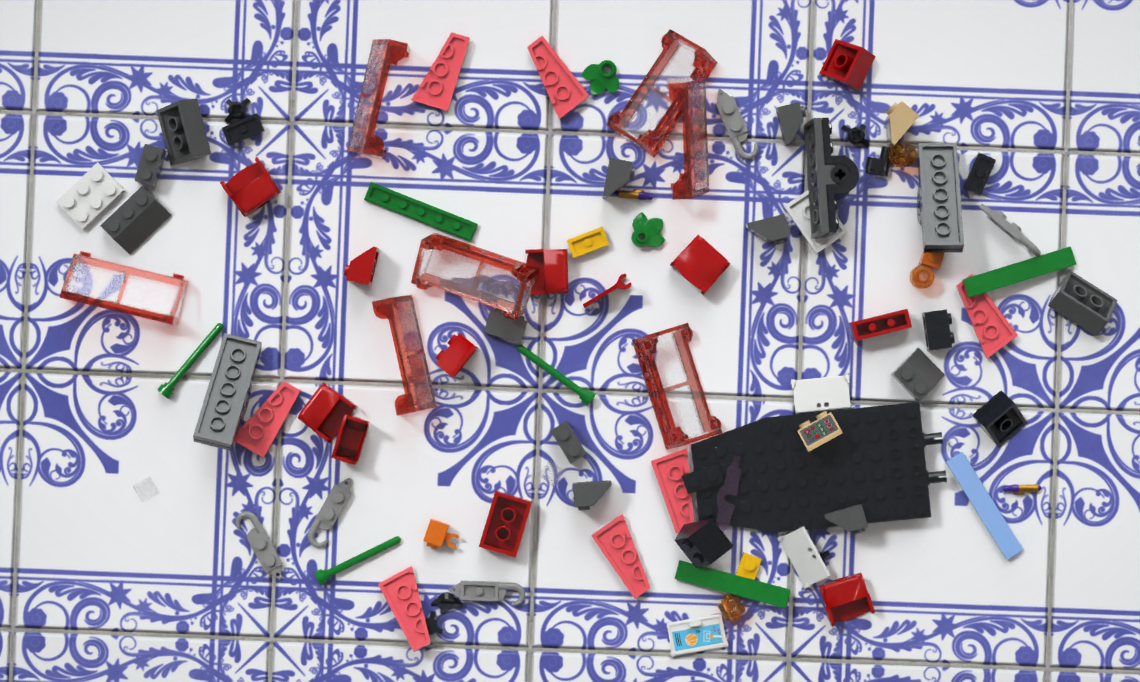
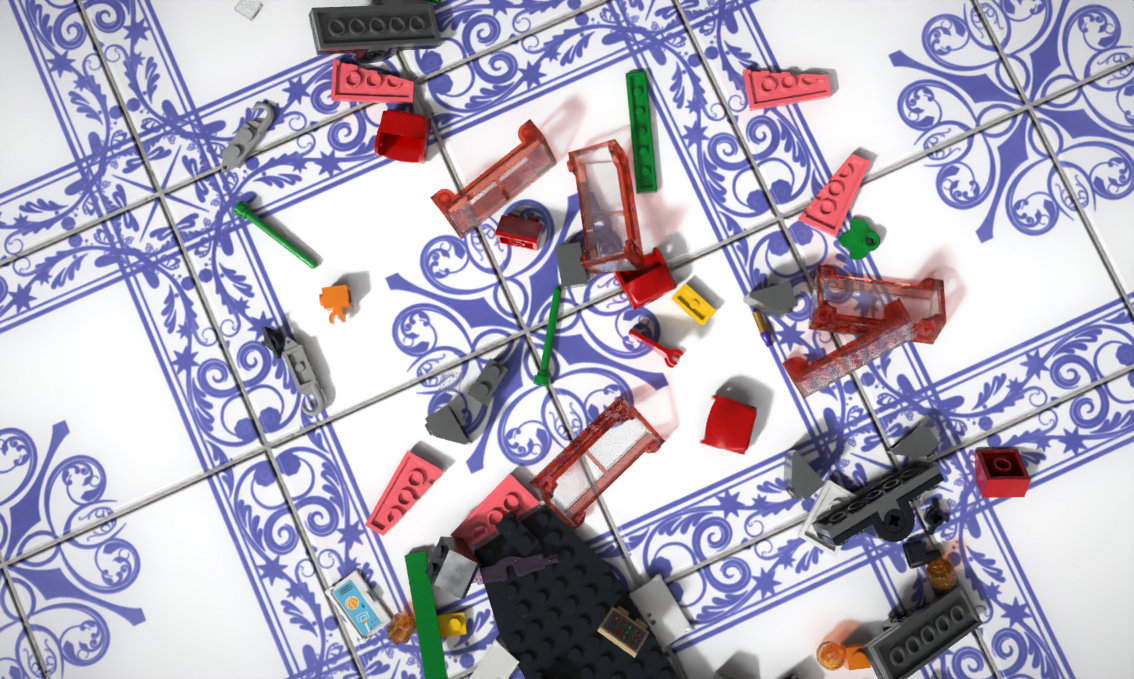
camera: 65 degrees right, 5 degrees down
light grey plate [307,478,352,548] -> none
red piece [331,414,370,465] -> none
red slope [344,246,380,286] -> none
windscreen [347,39,410,160] -> none
coral wing [378,566,431,652] -> none
black piece [425,611,443,636] -> none
red brick [479,490,532,558] -> none
green plate [631,212,665,248] -> none
light grey plate [715,89,758,160] -> none
red brick [849,309,912,341] -> none
tan slope [885,101,919,148] -> none
black plate [962,152,996,195] -> none

